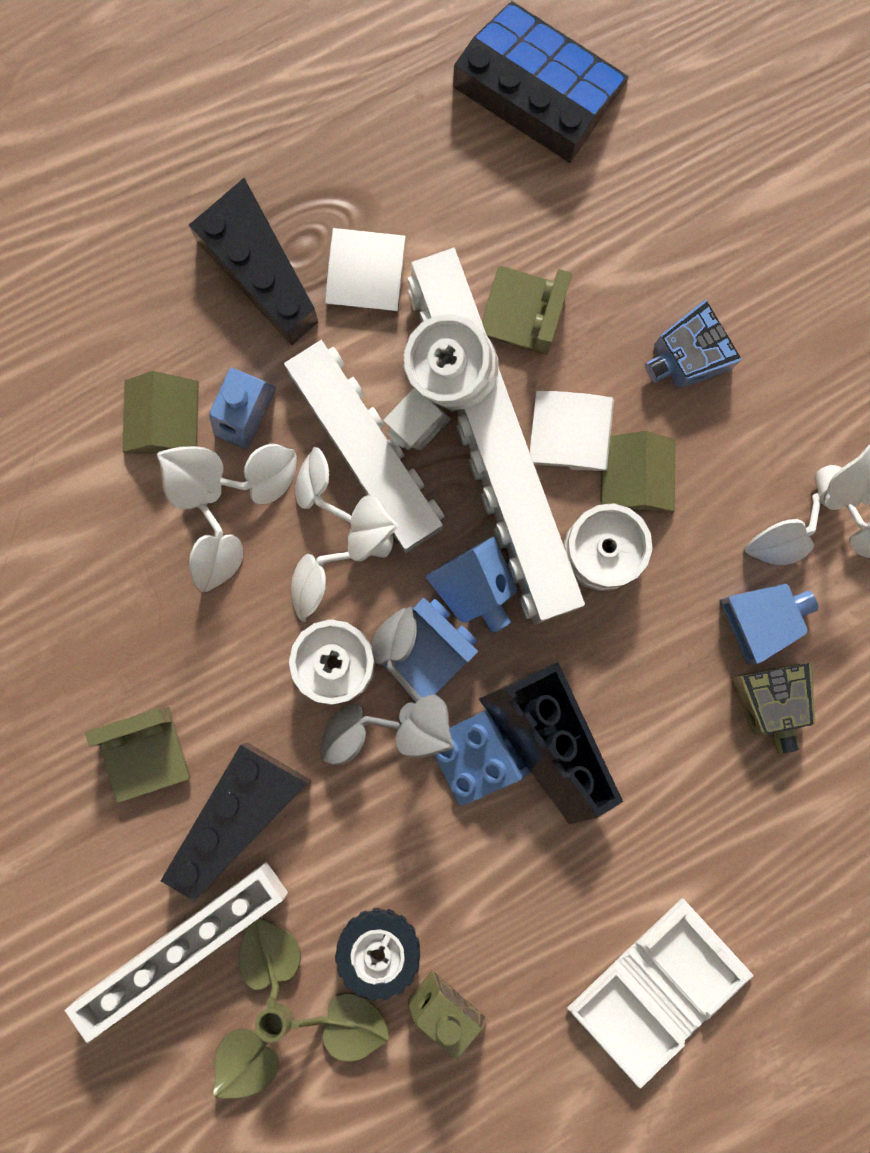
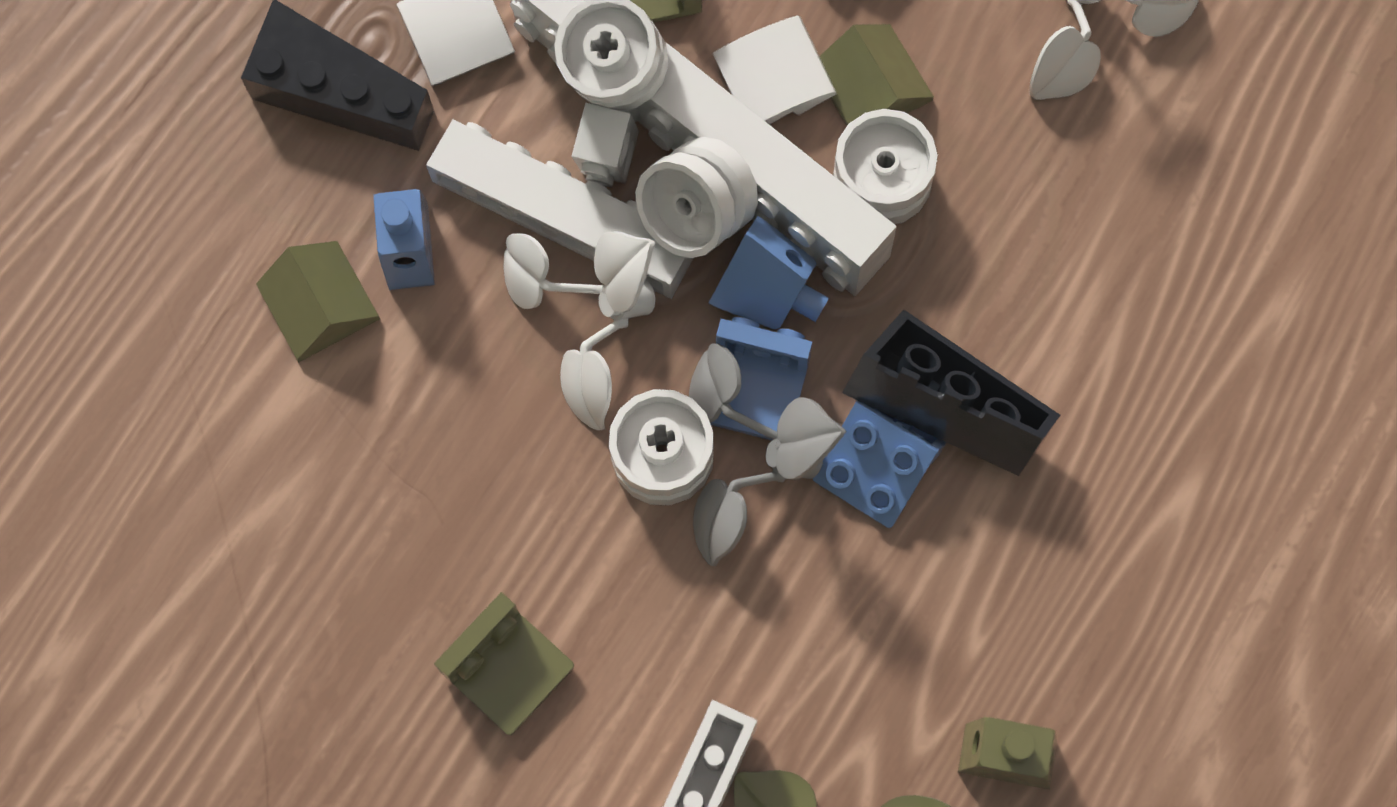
camera: 20 degrees left, 10 degrees down
white plant [157,444,297,592] -> none
black wedge [160,743,311,901] -> none
black wheel [335,908,420,1001] -> none
white piece [567,898,754,1088] -> none
medium blue torso [720,584,819,665] -> none
torso [731,663,815,754] -> none
none -> white wheel [636,137,758,258]

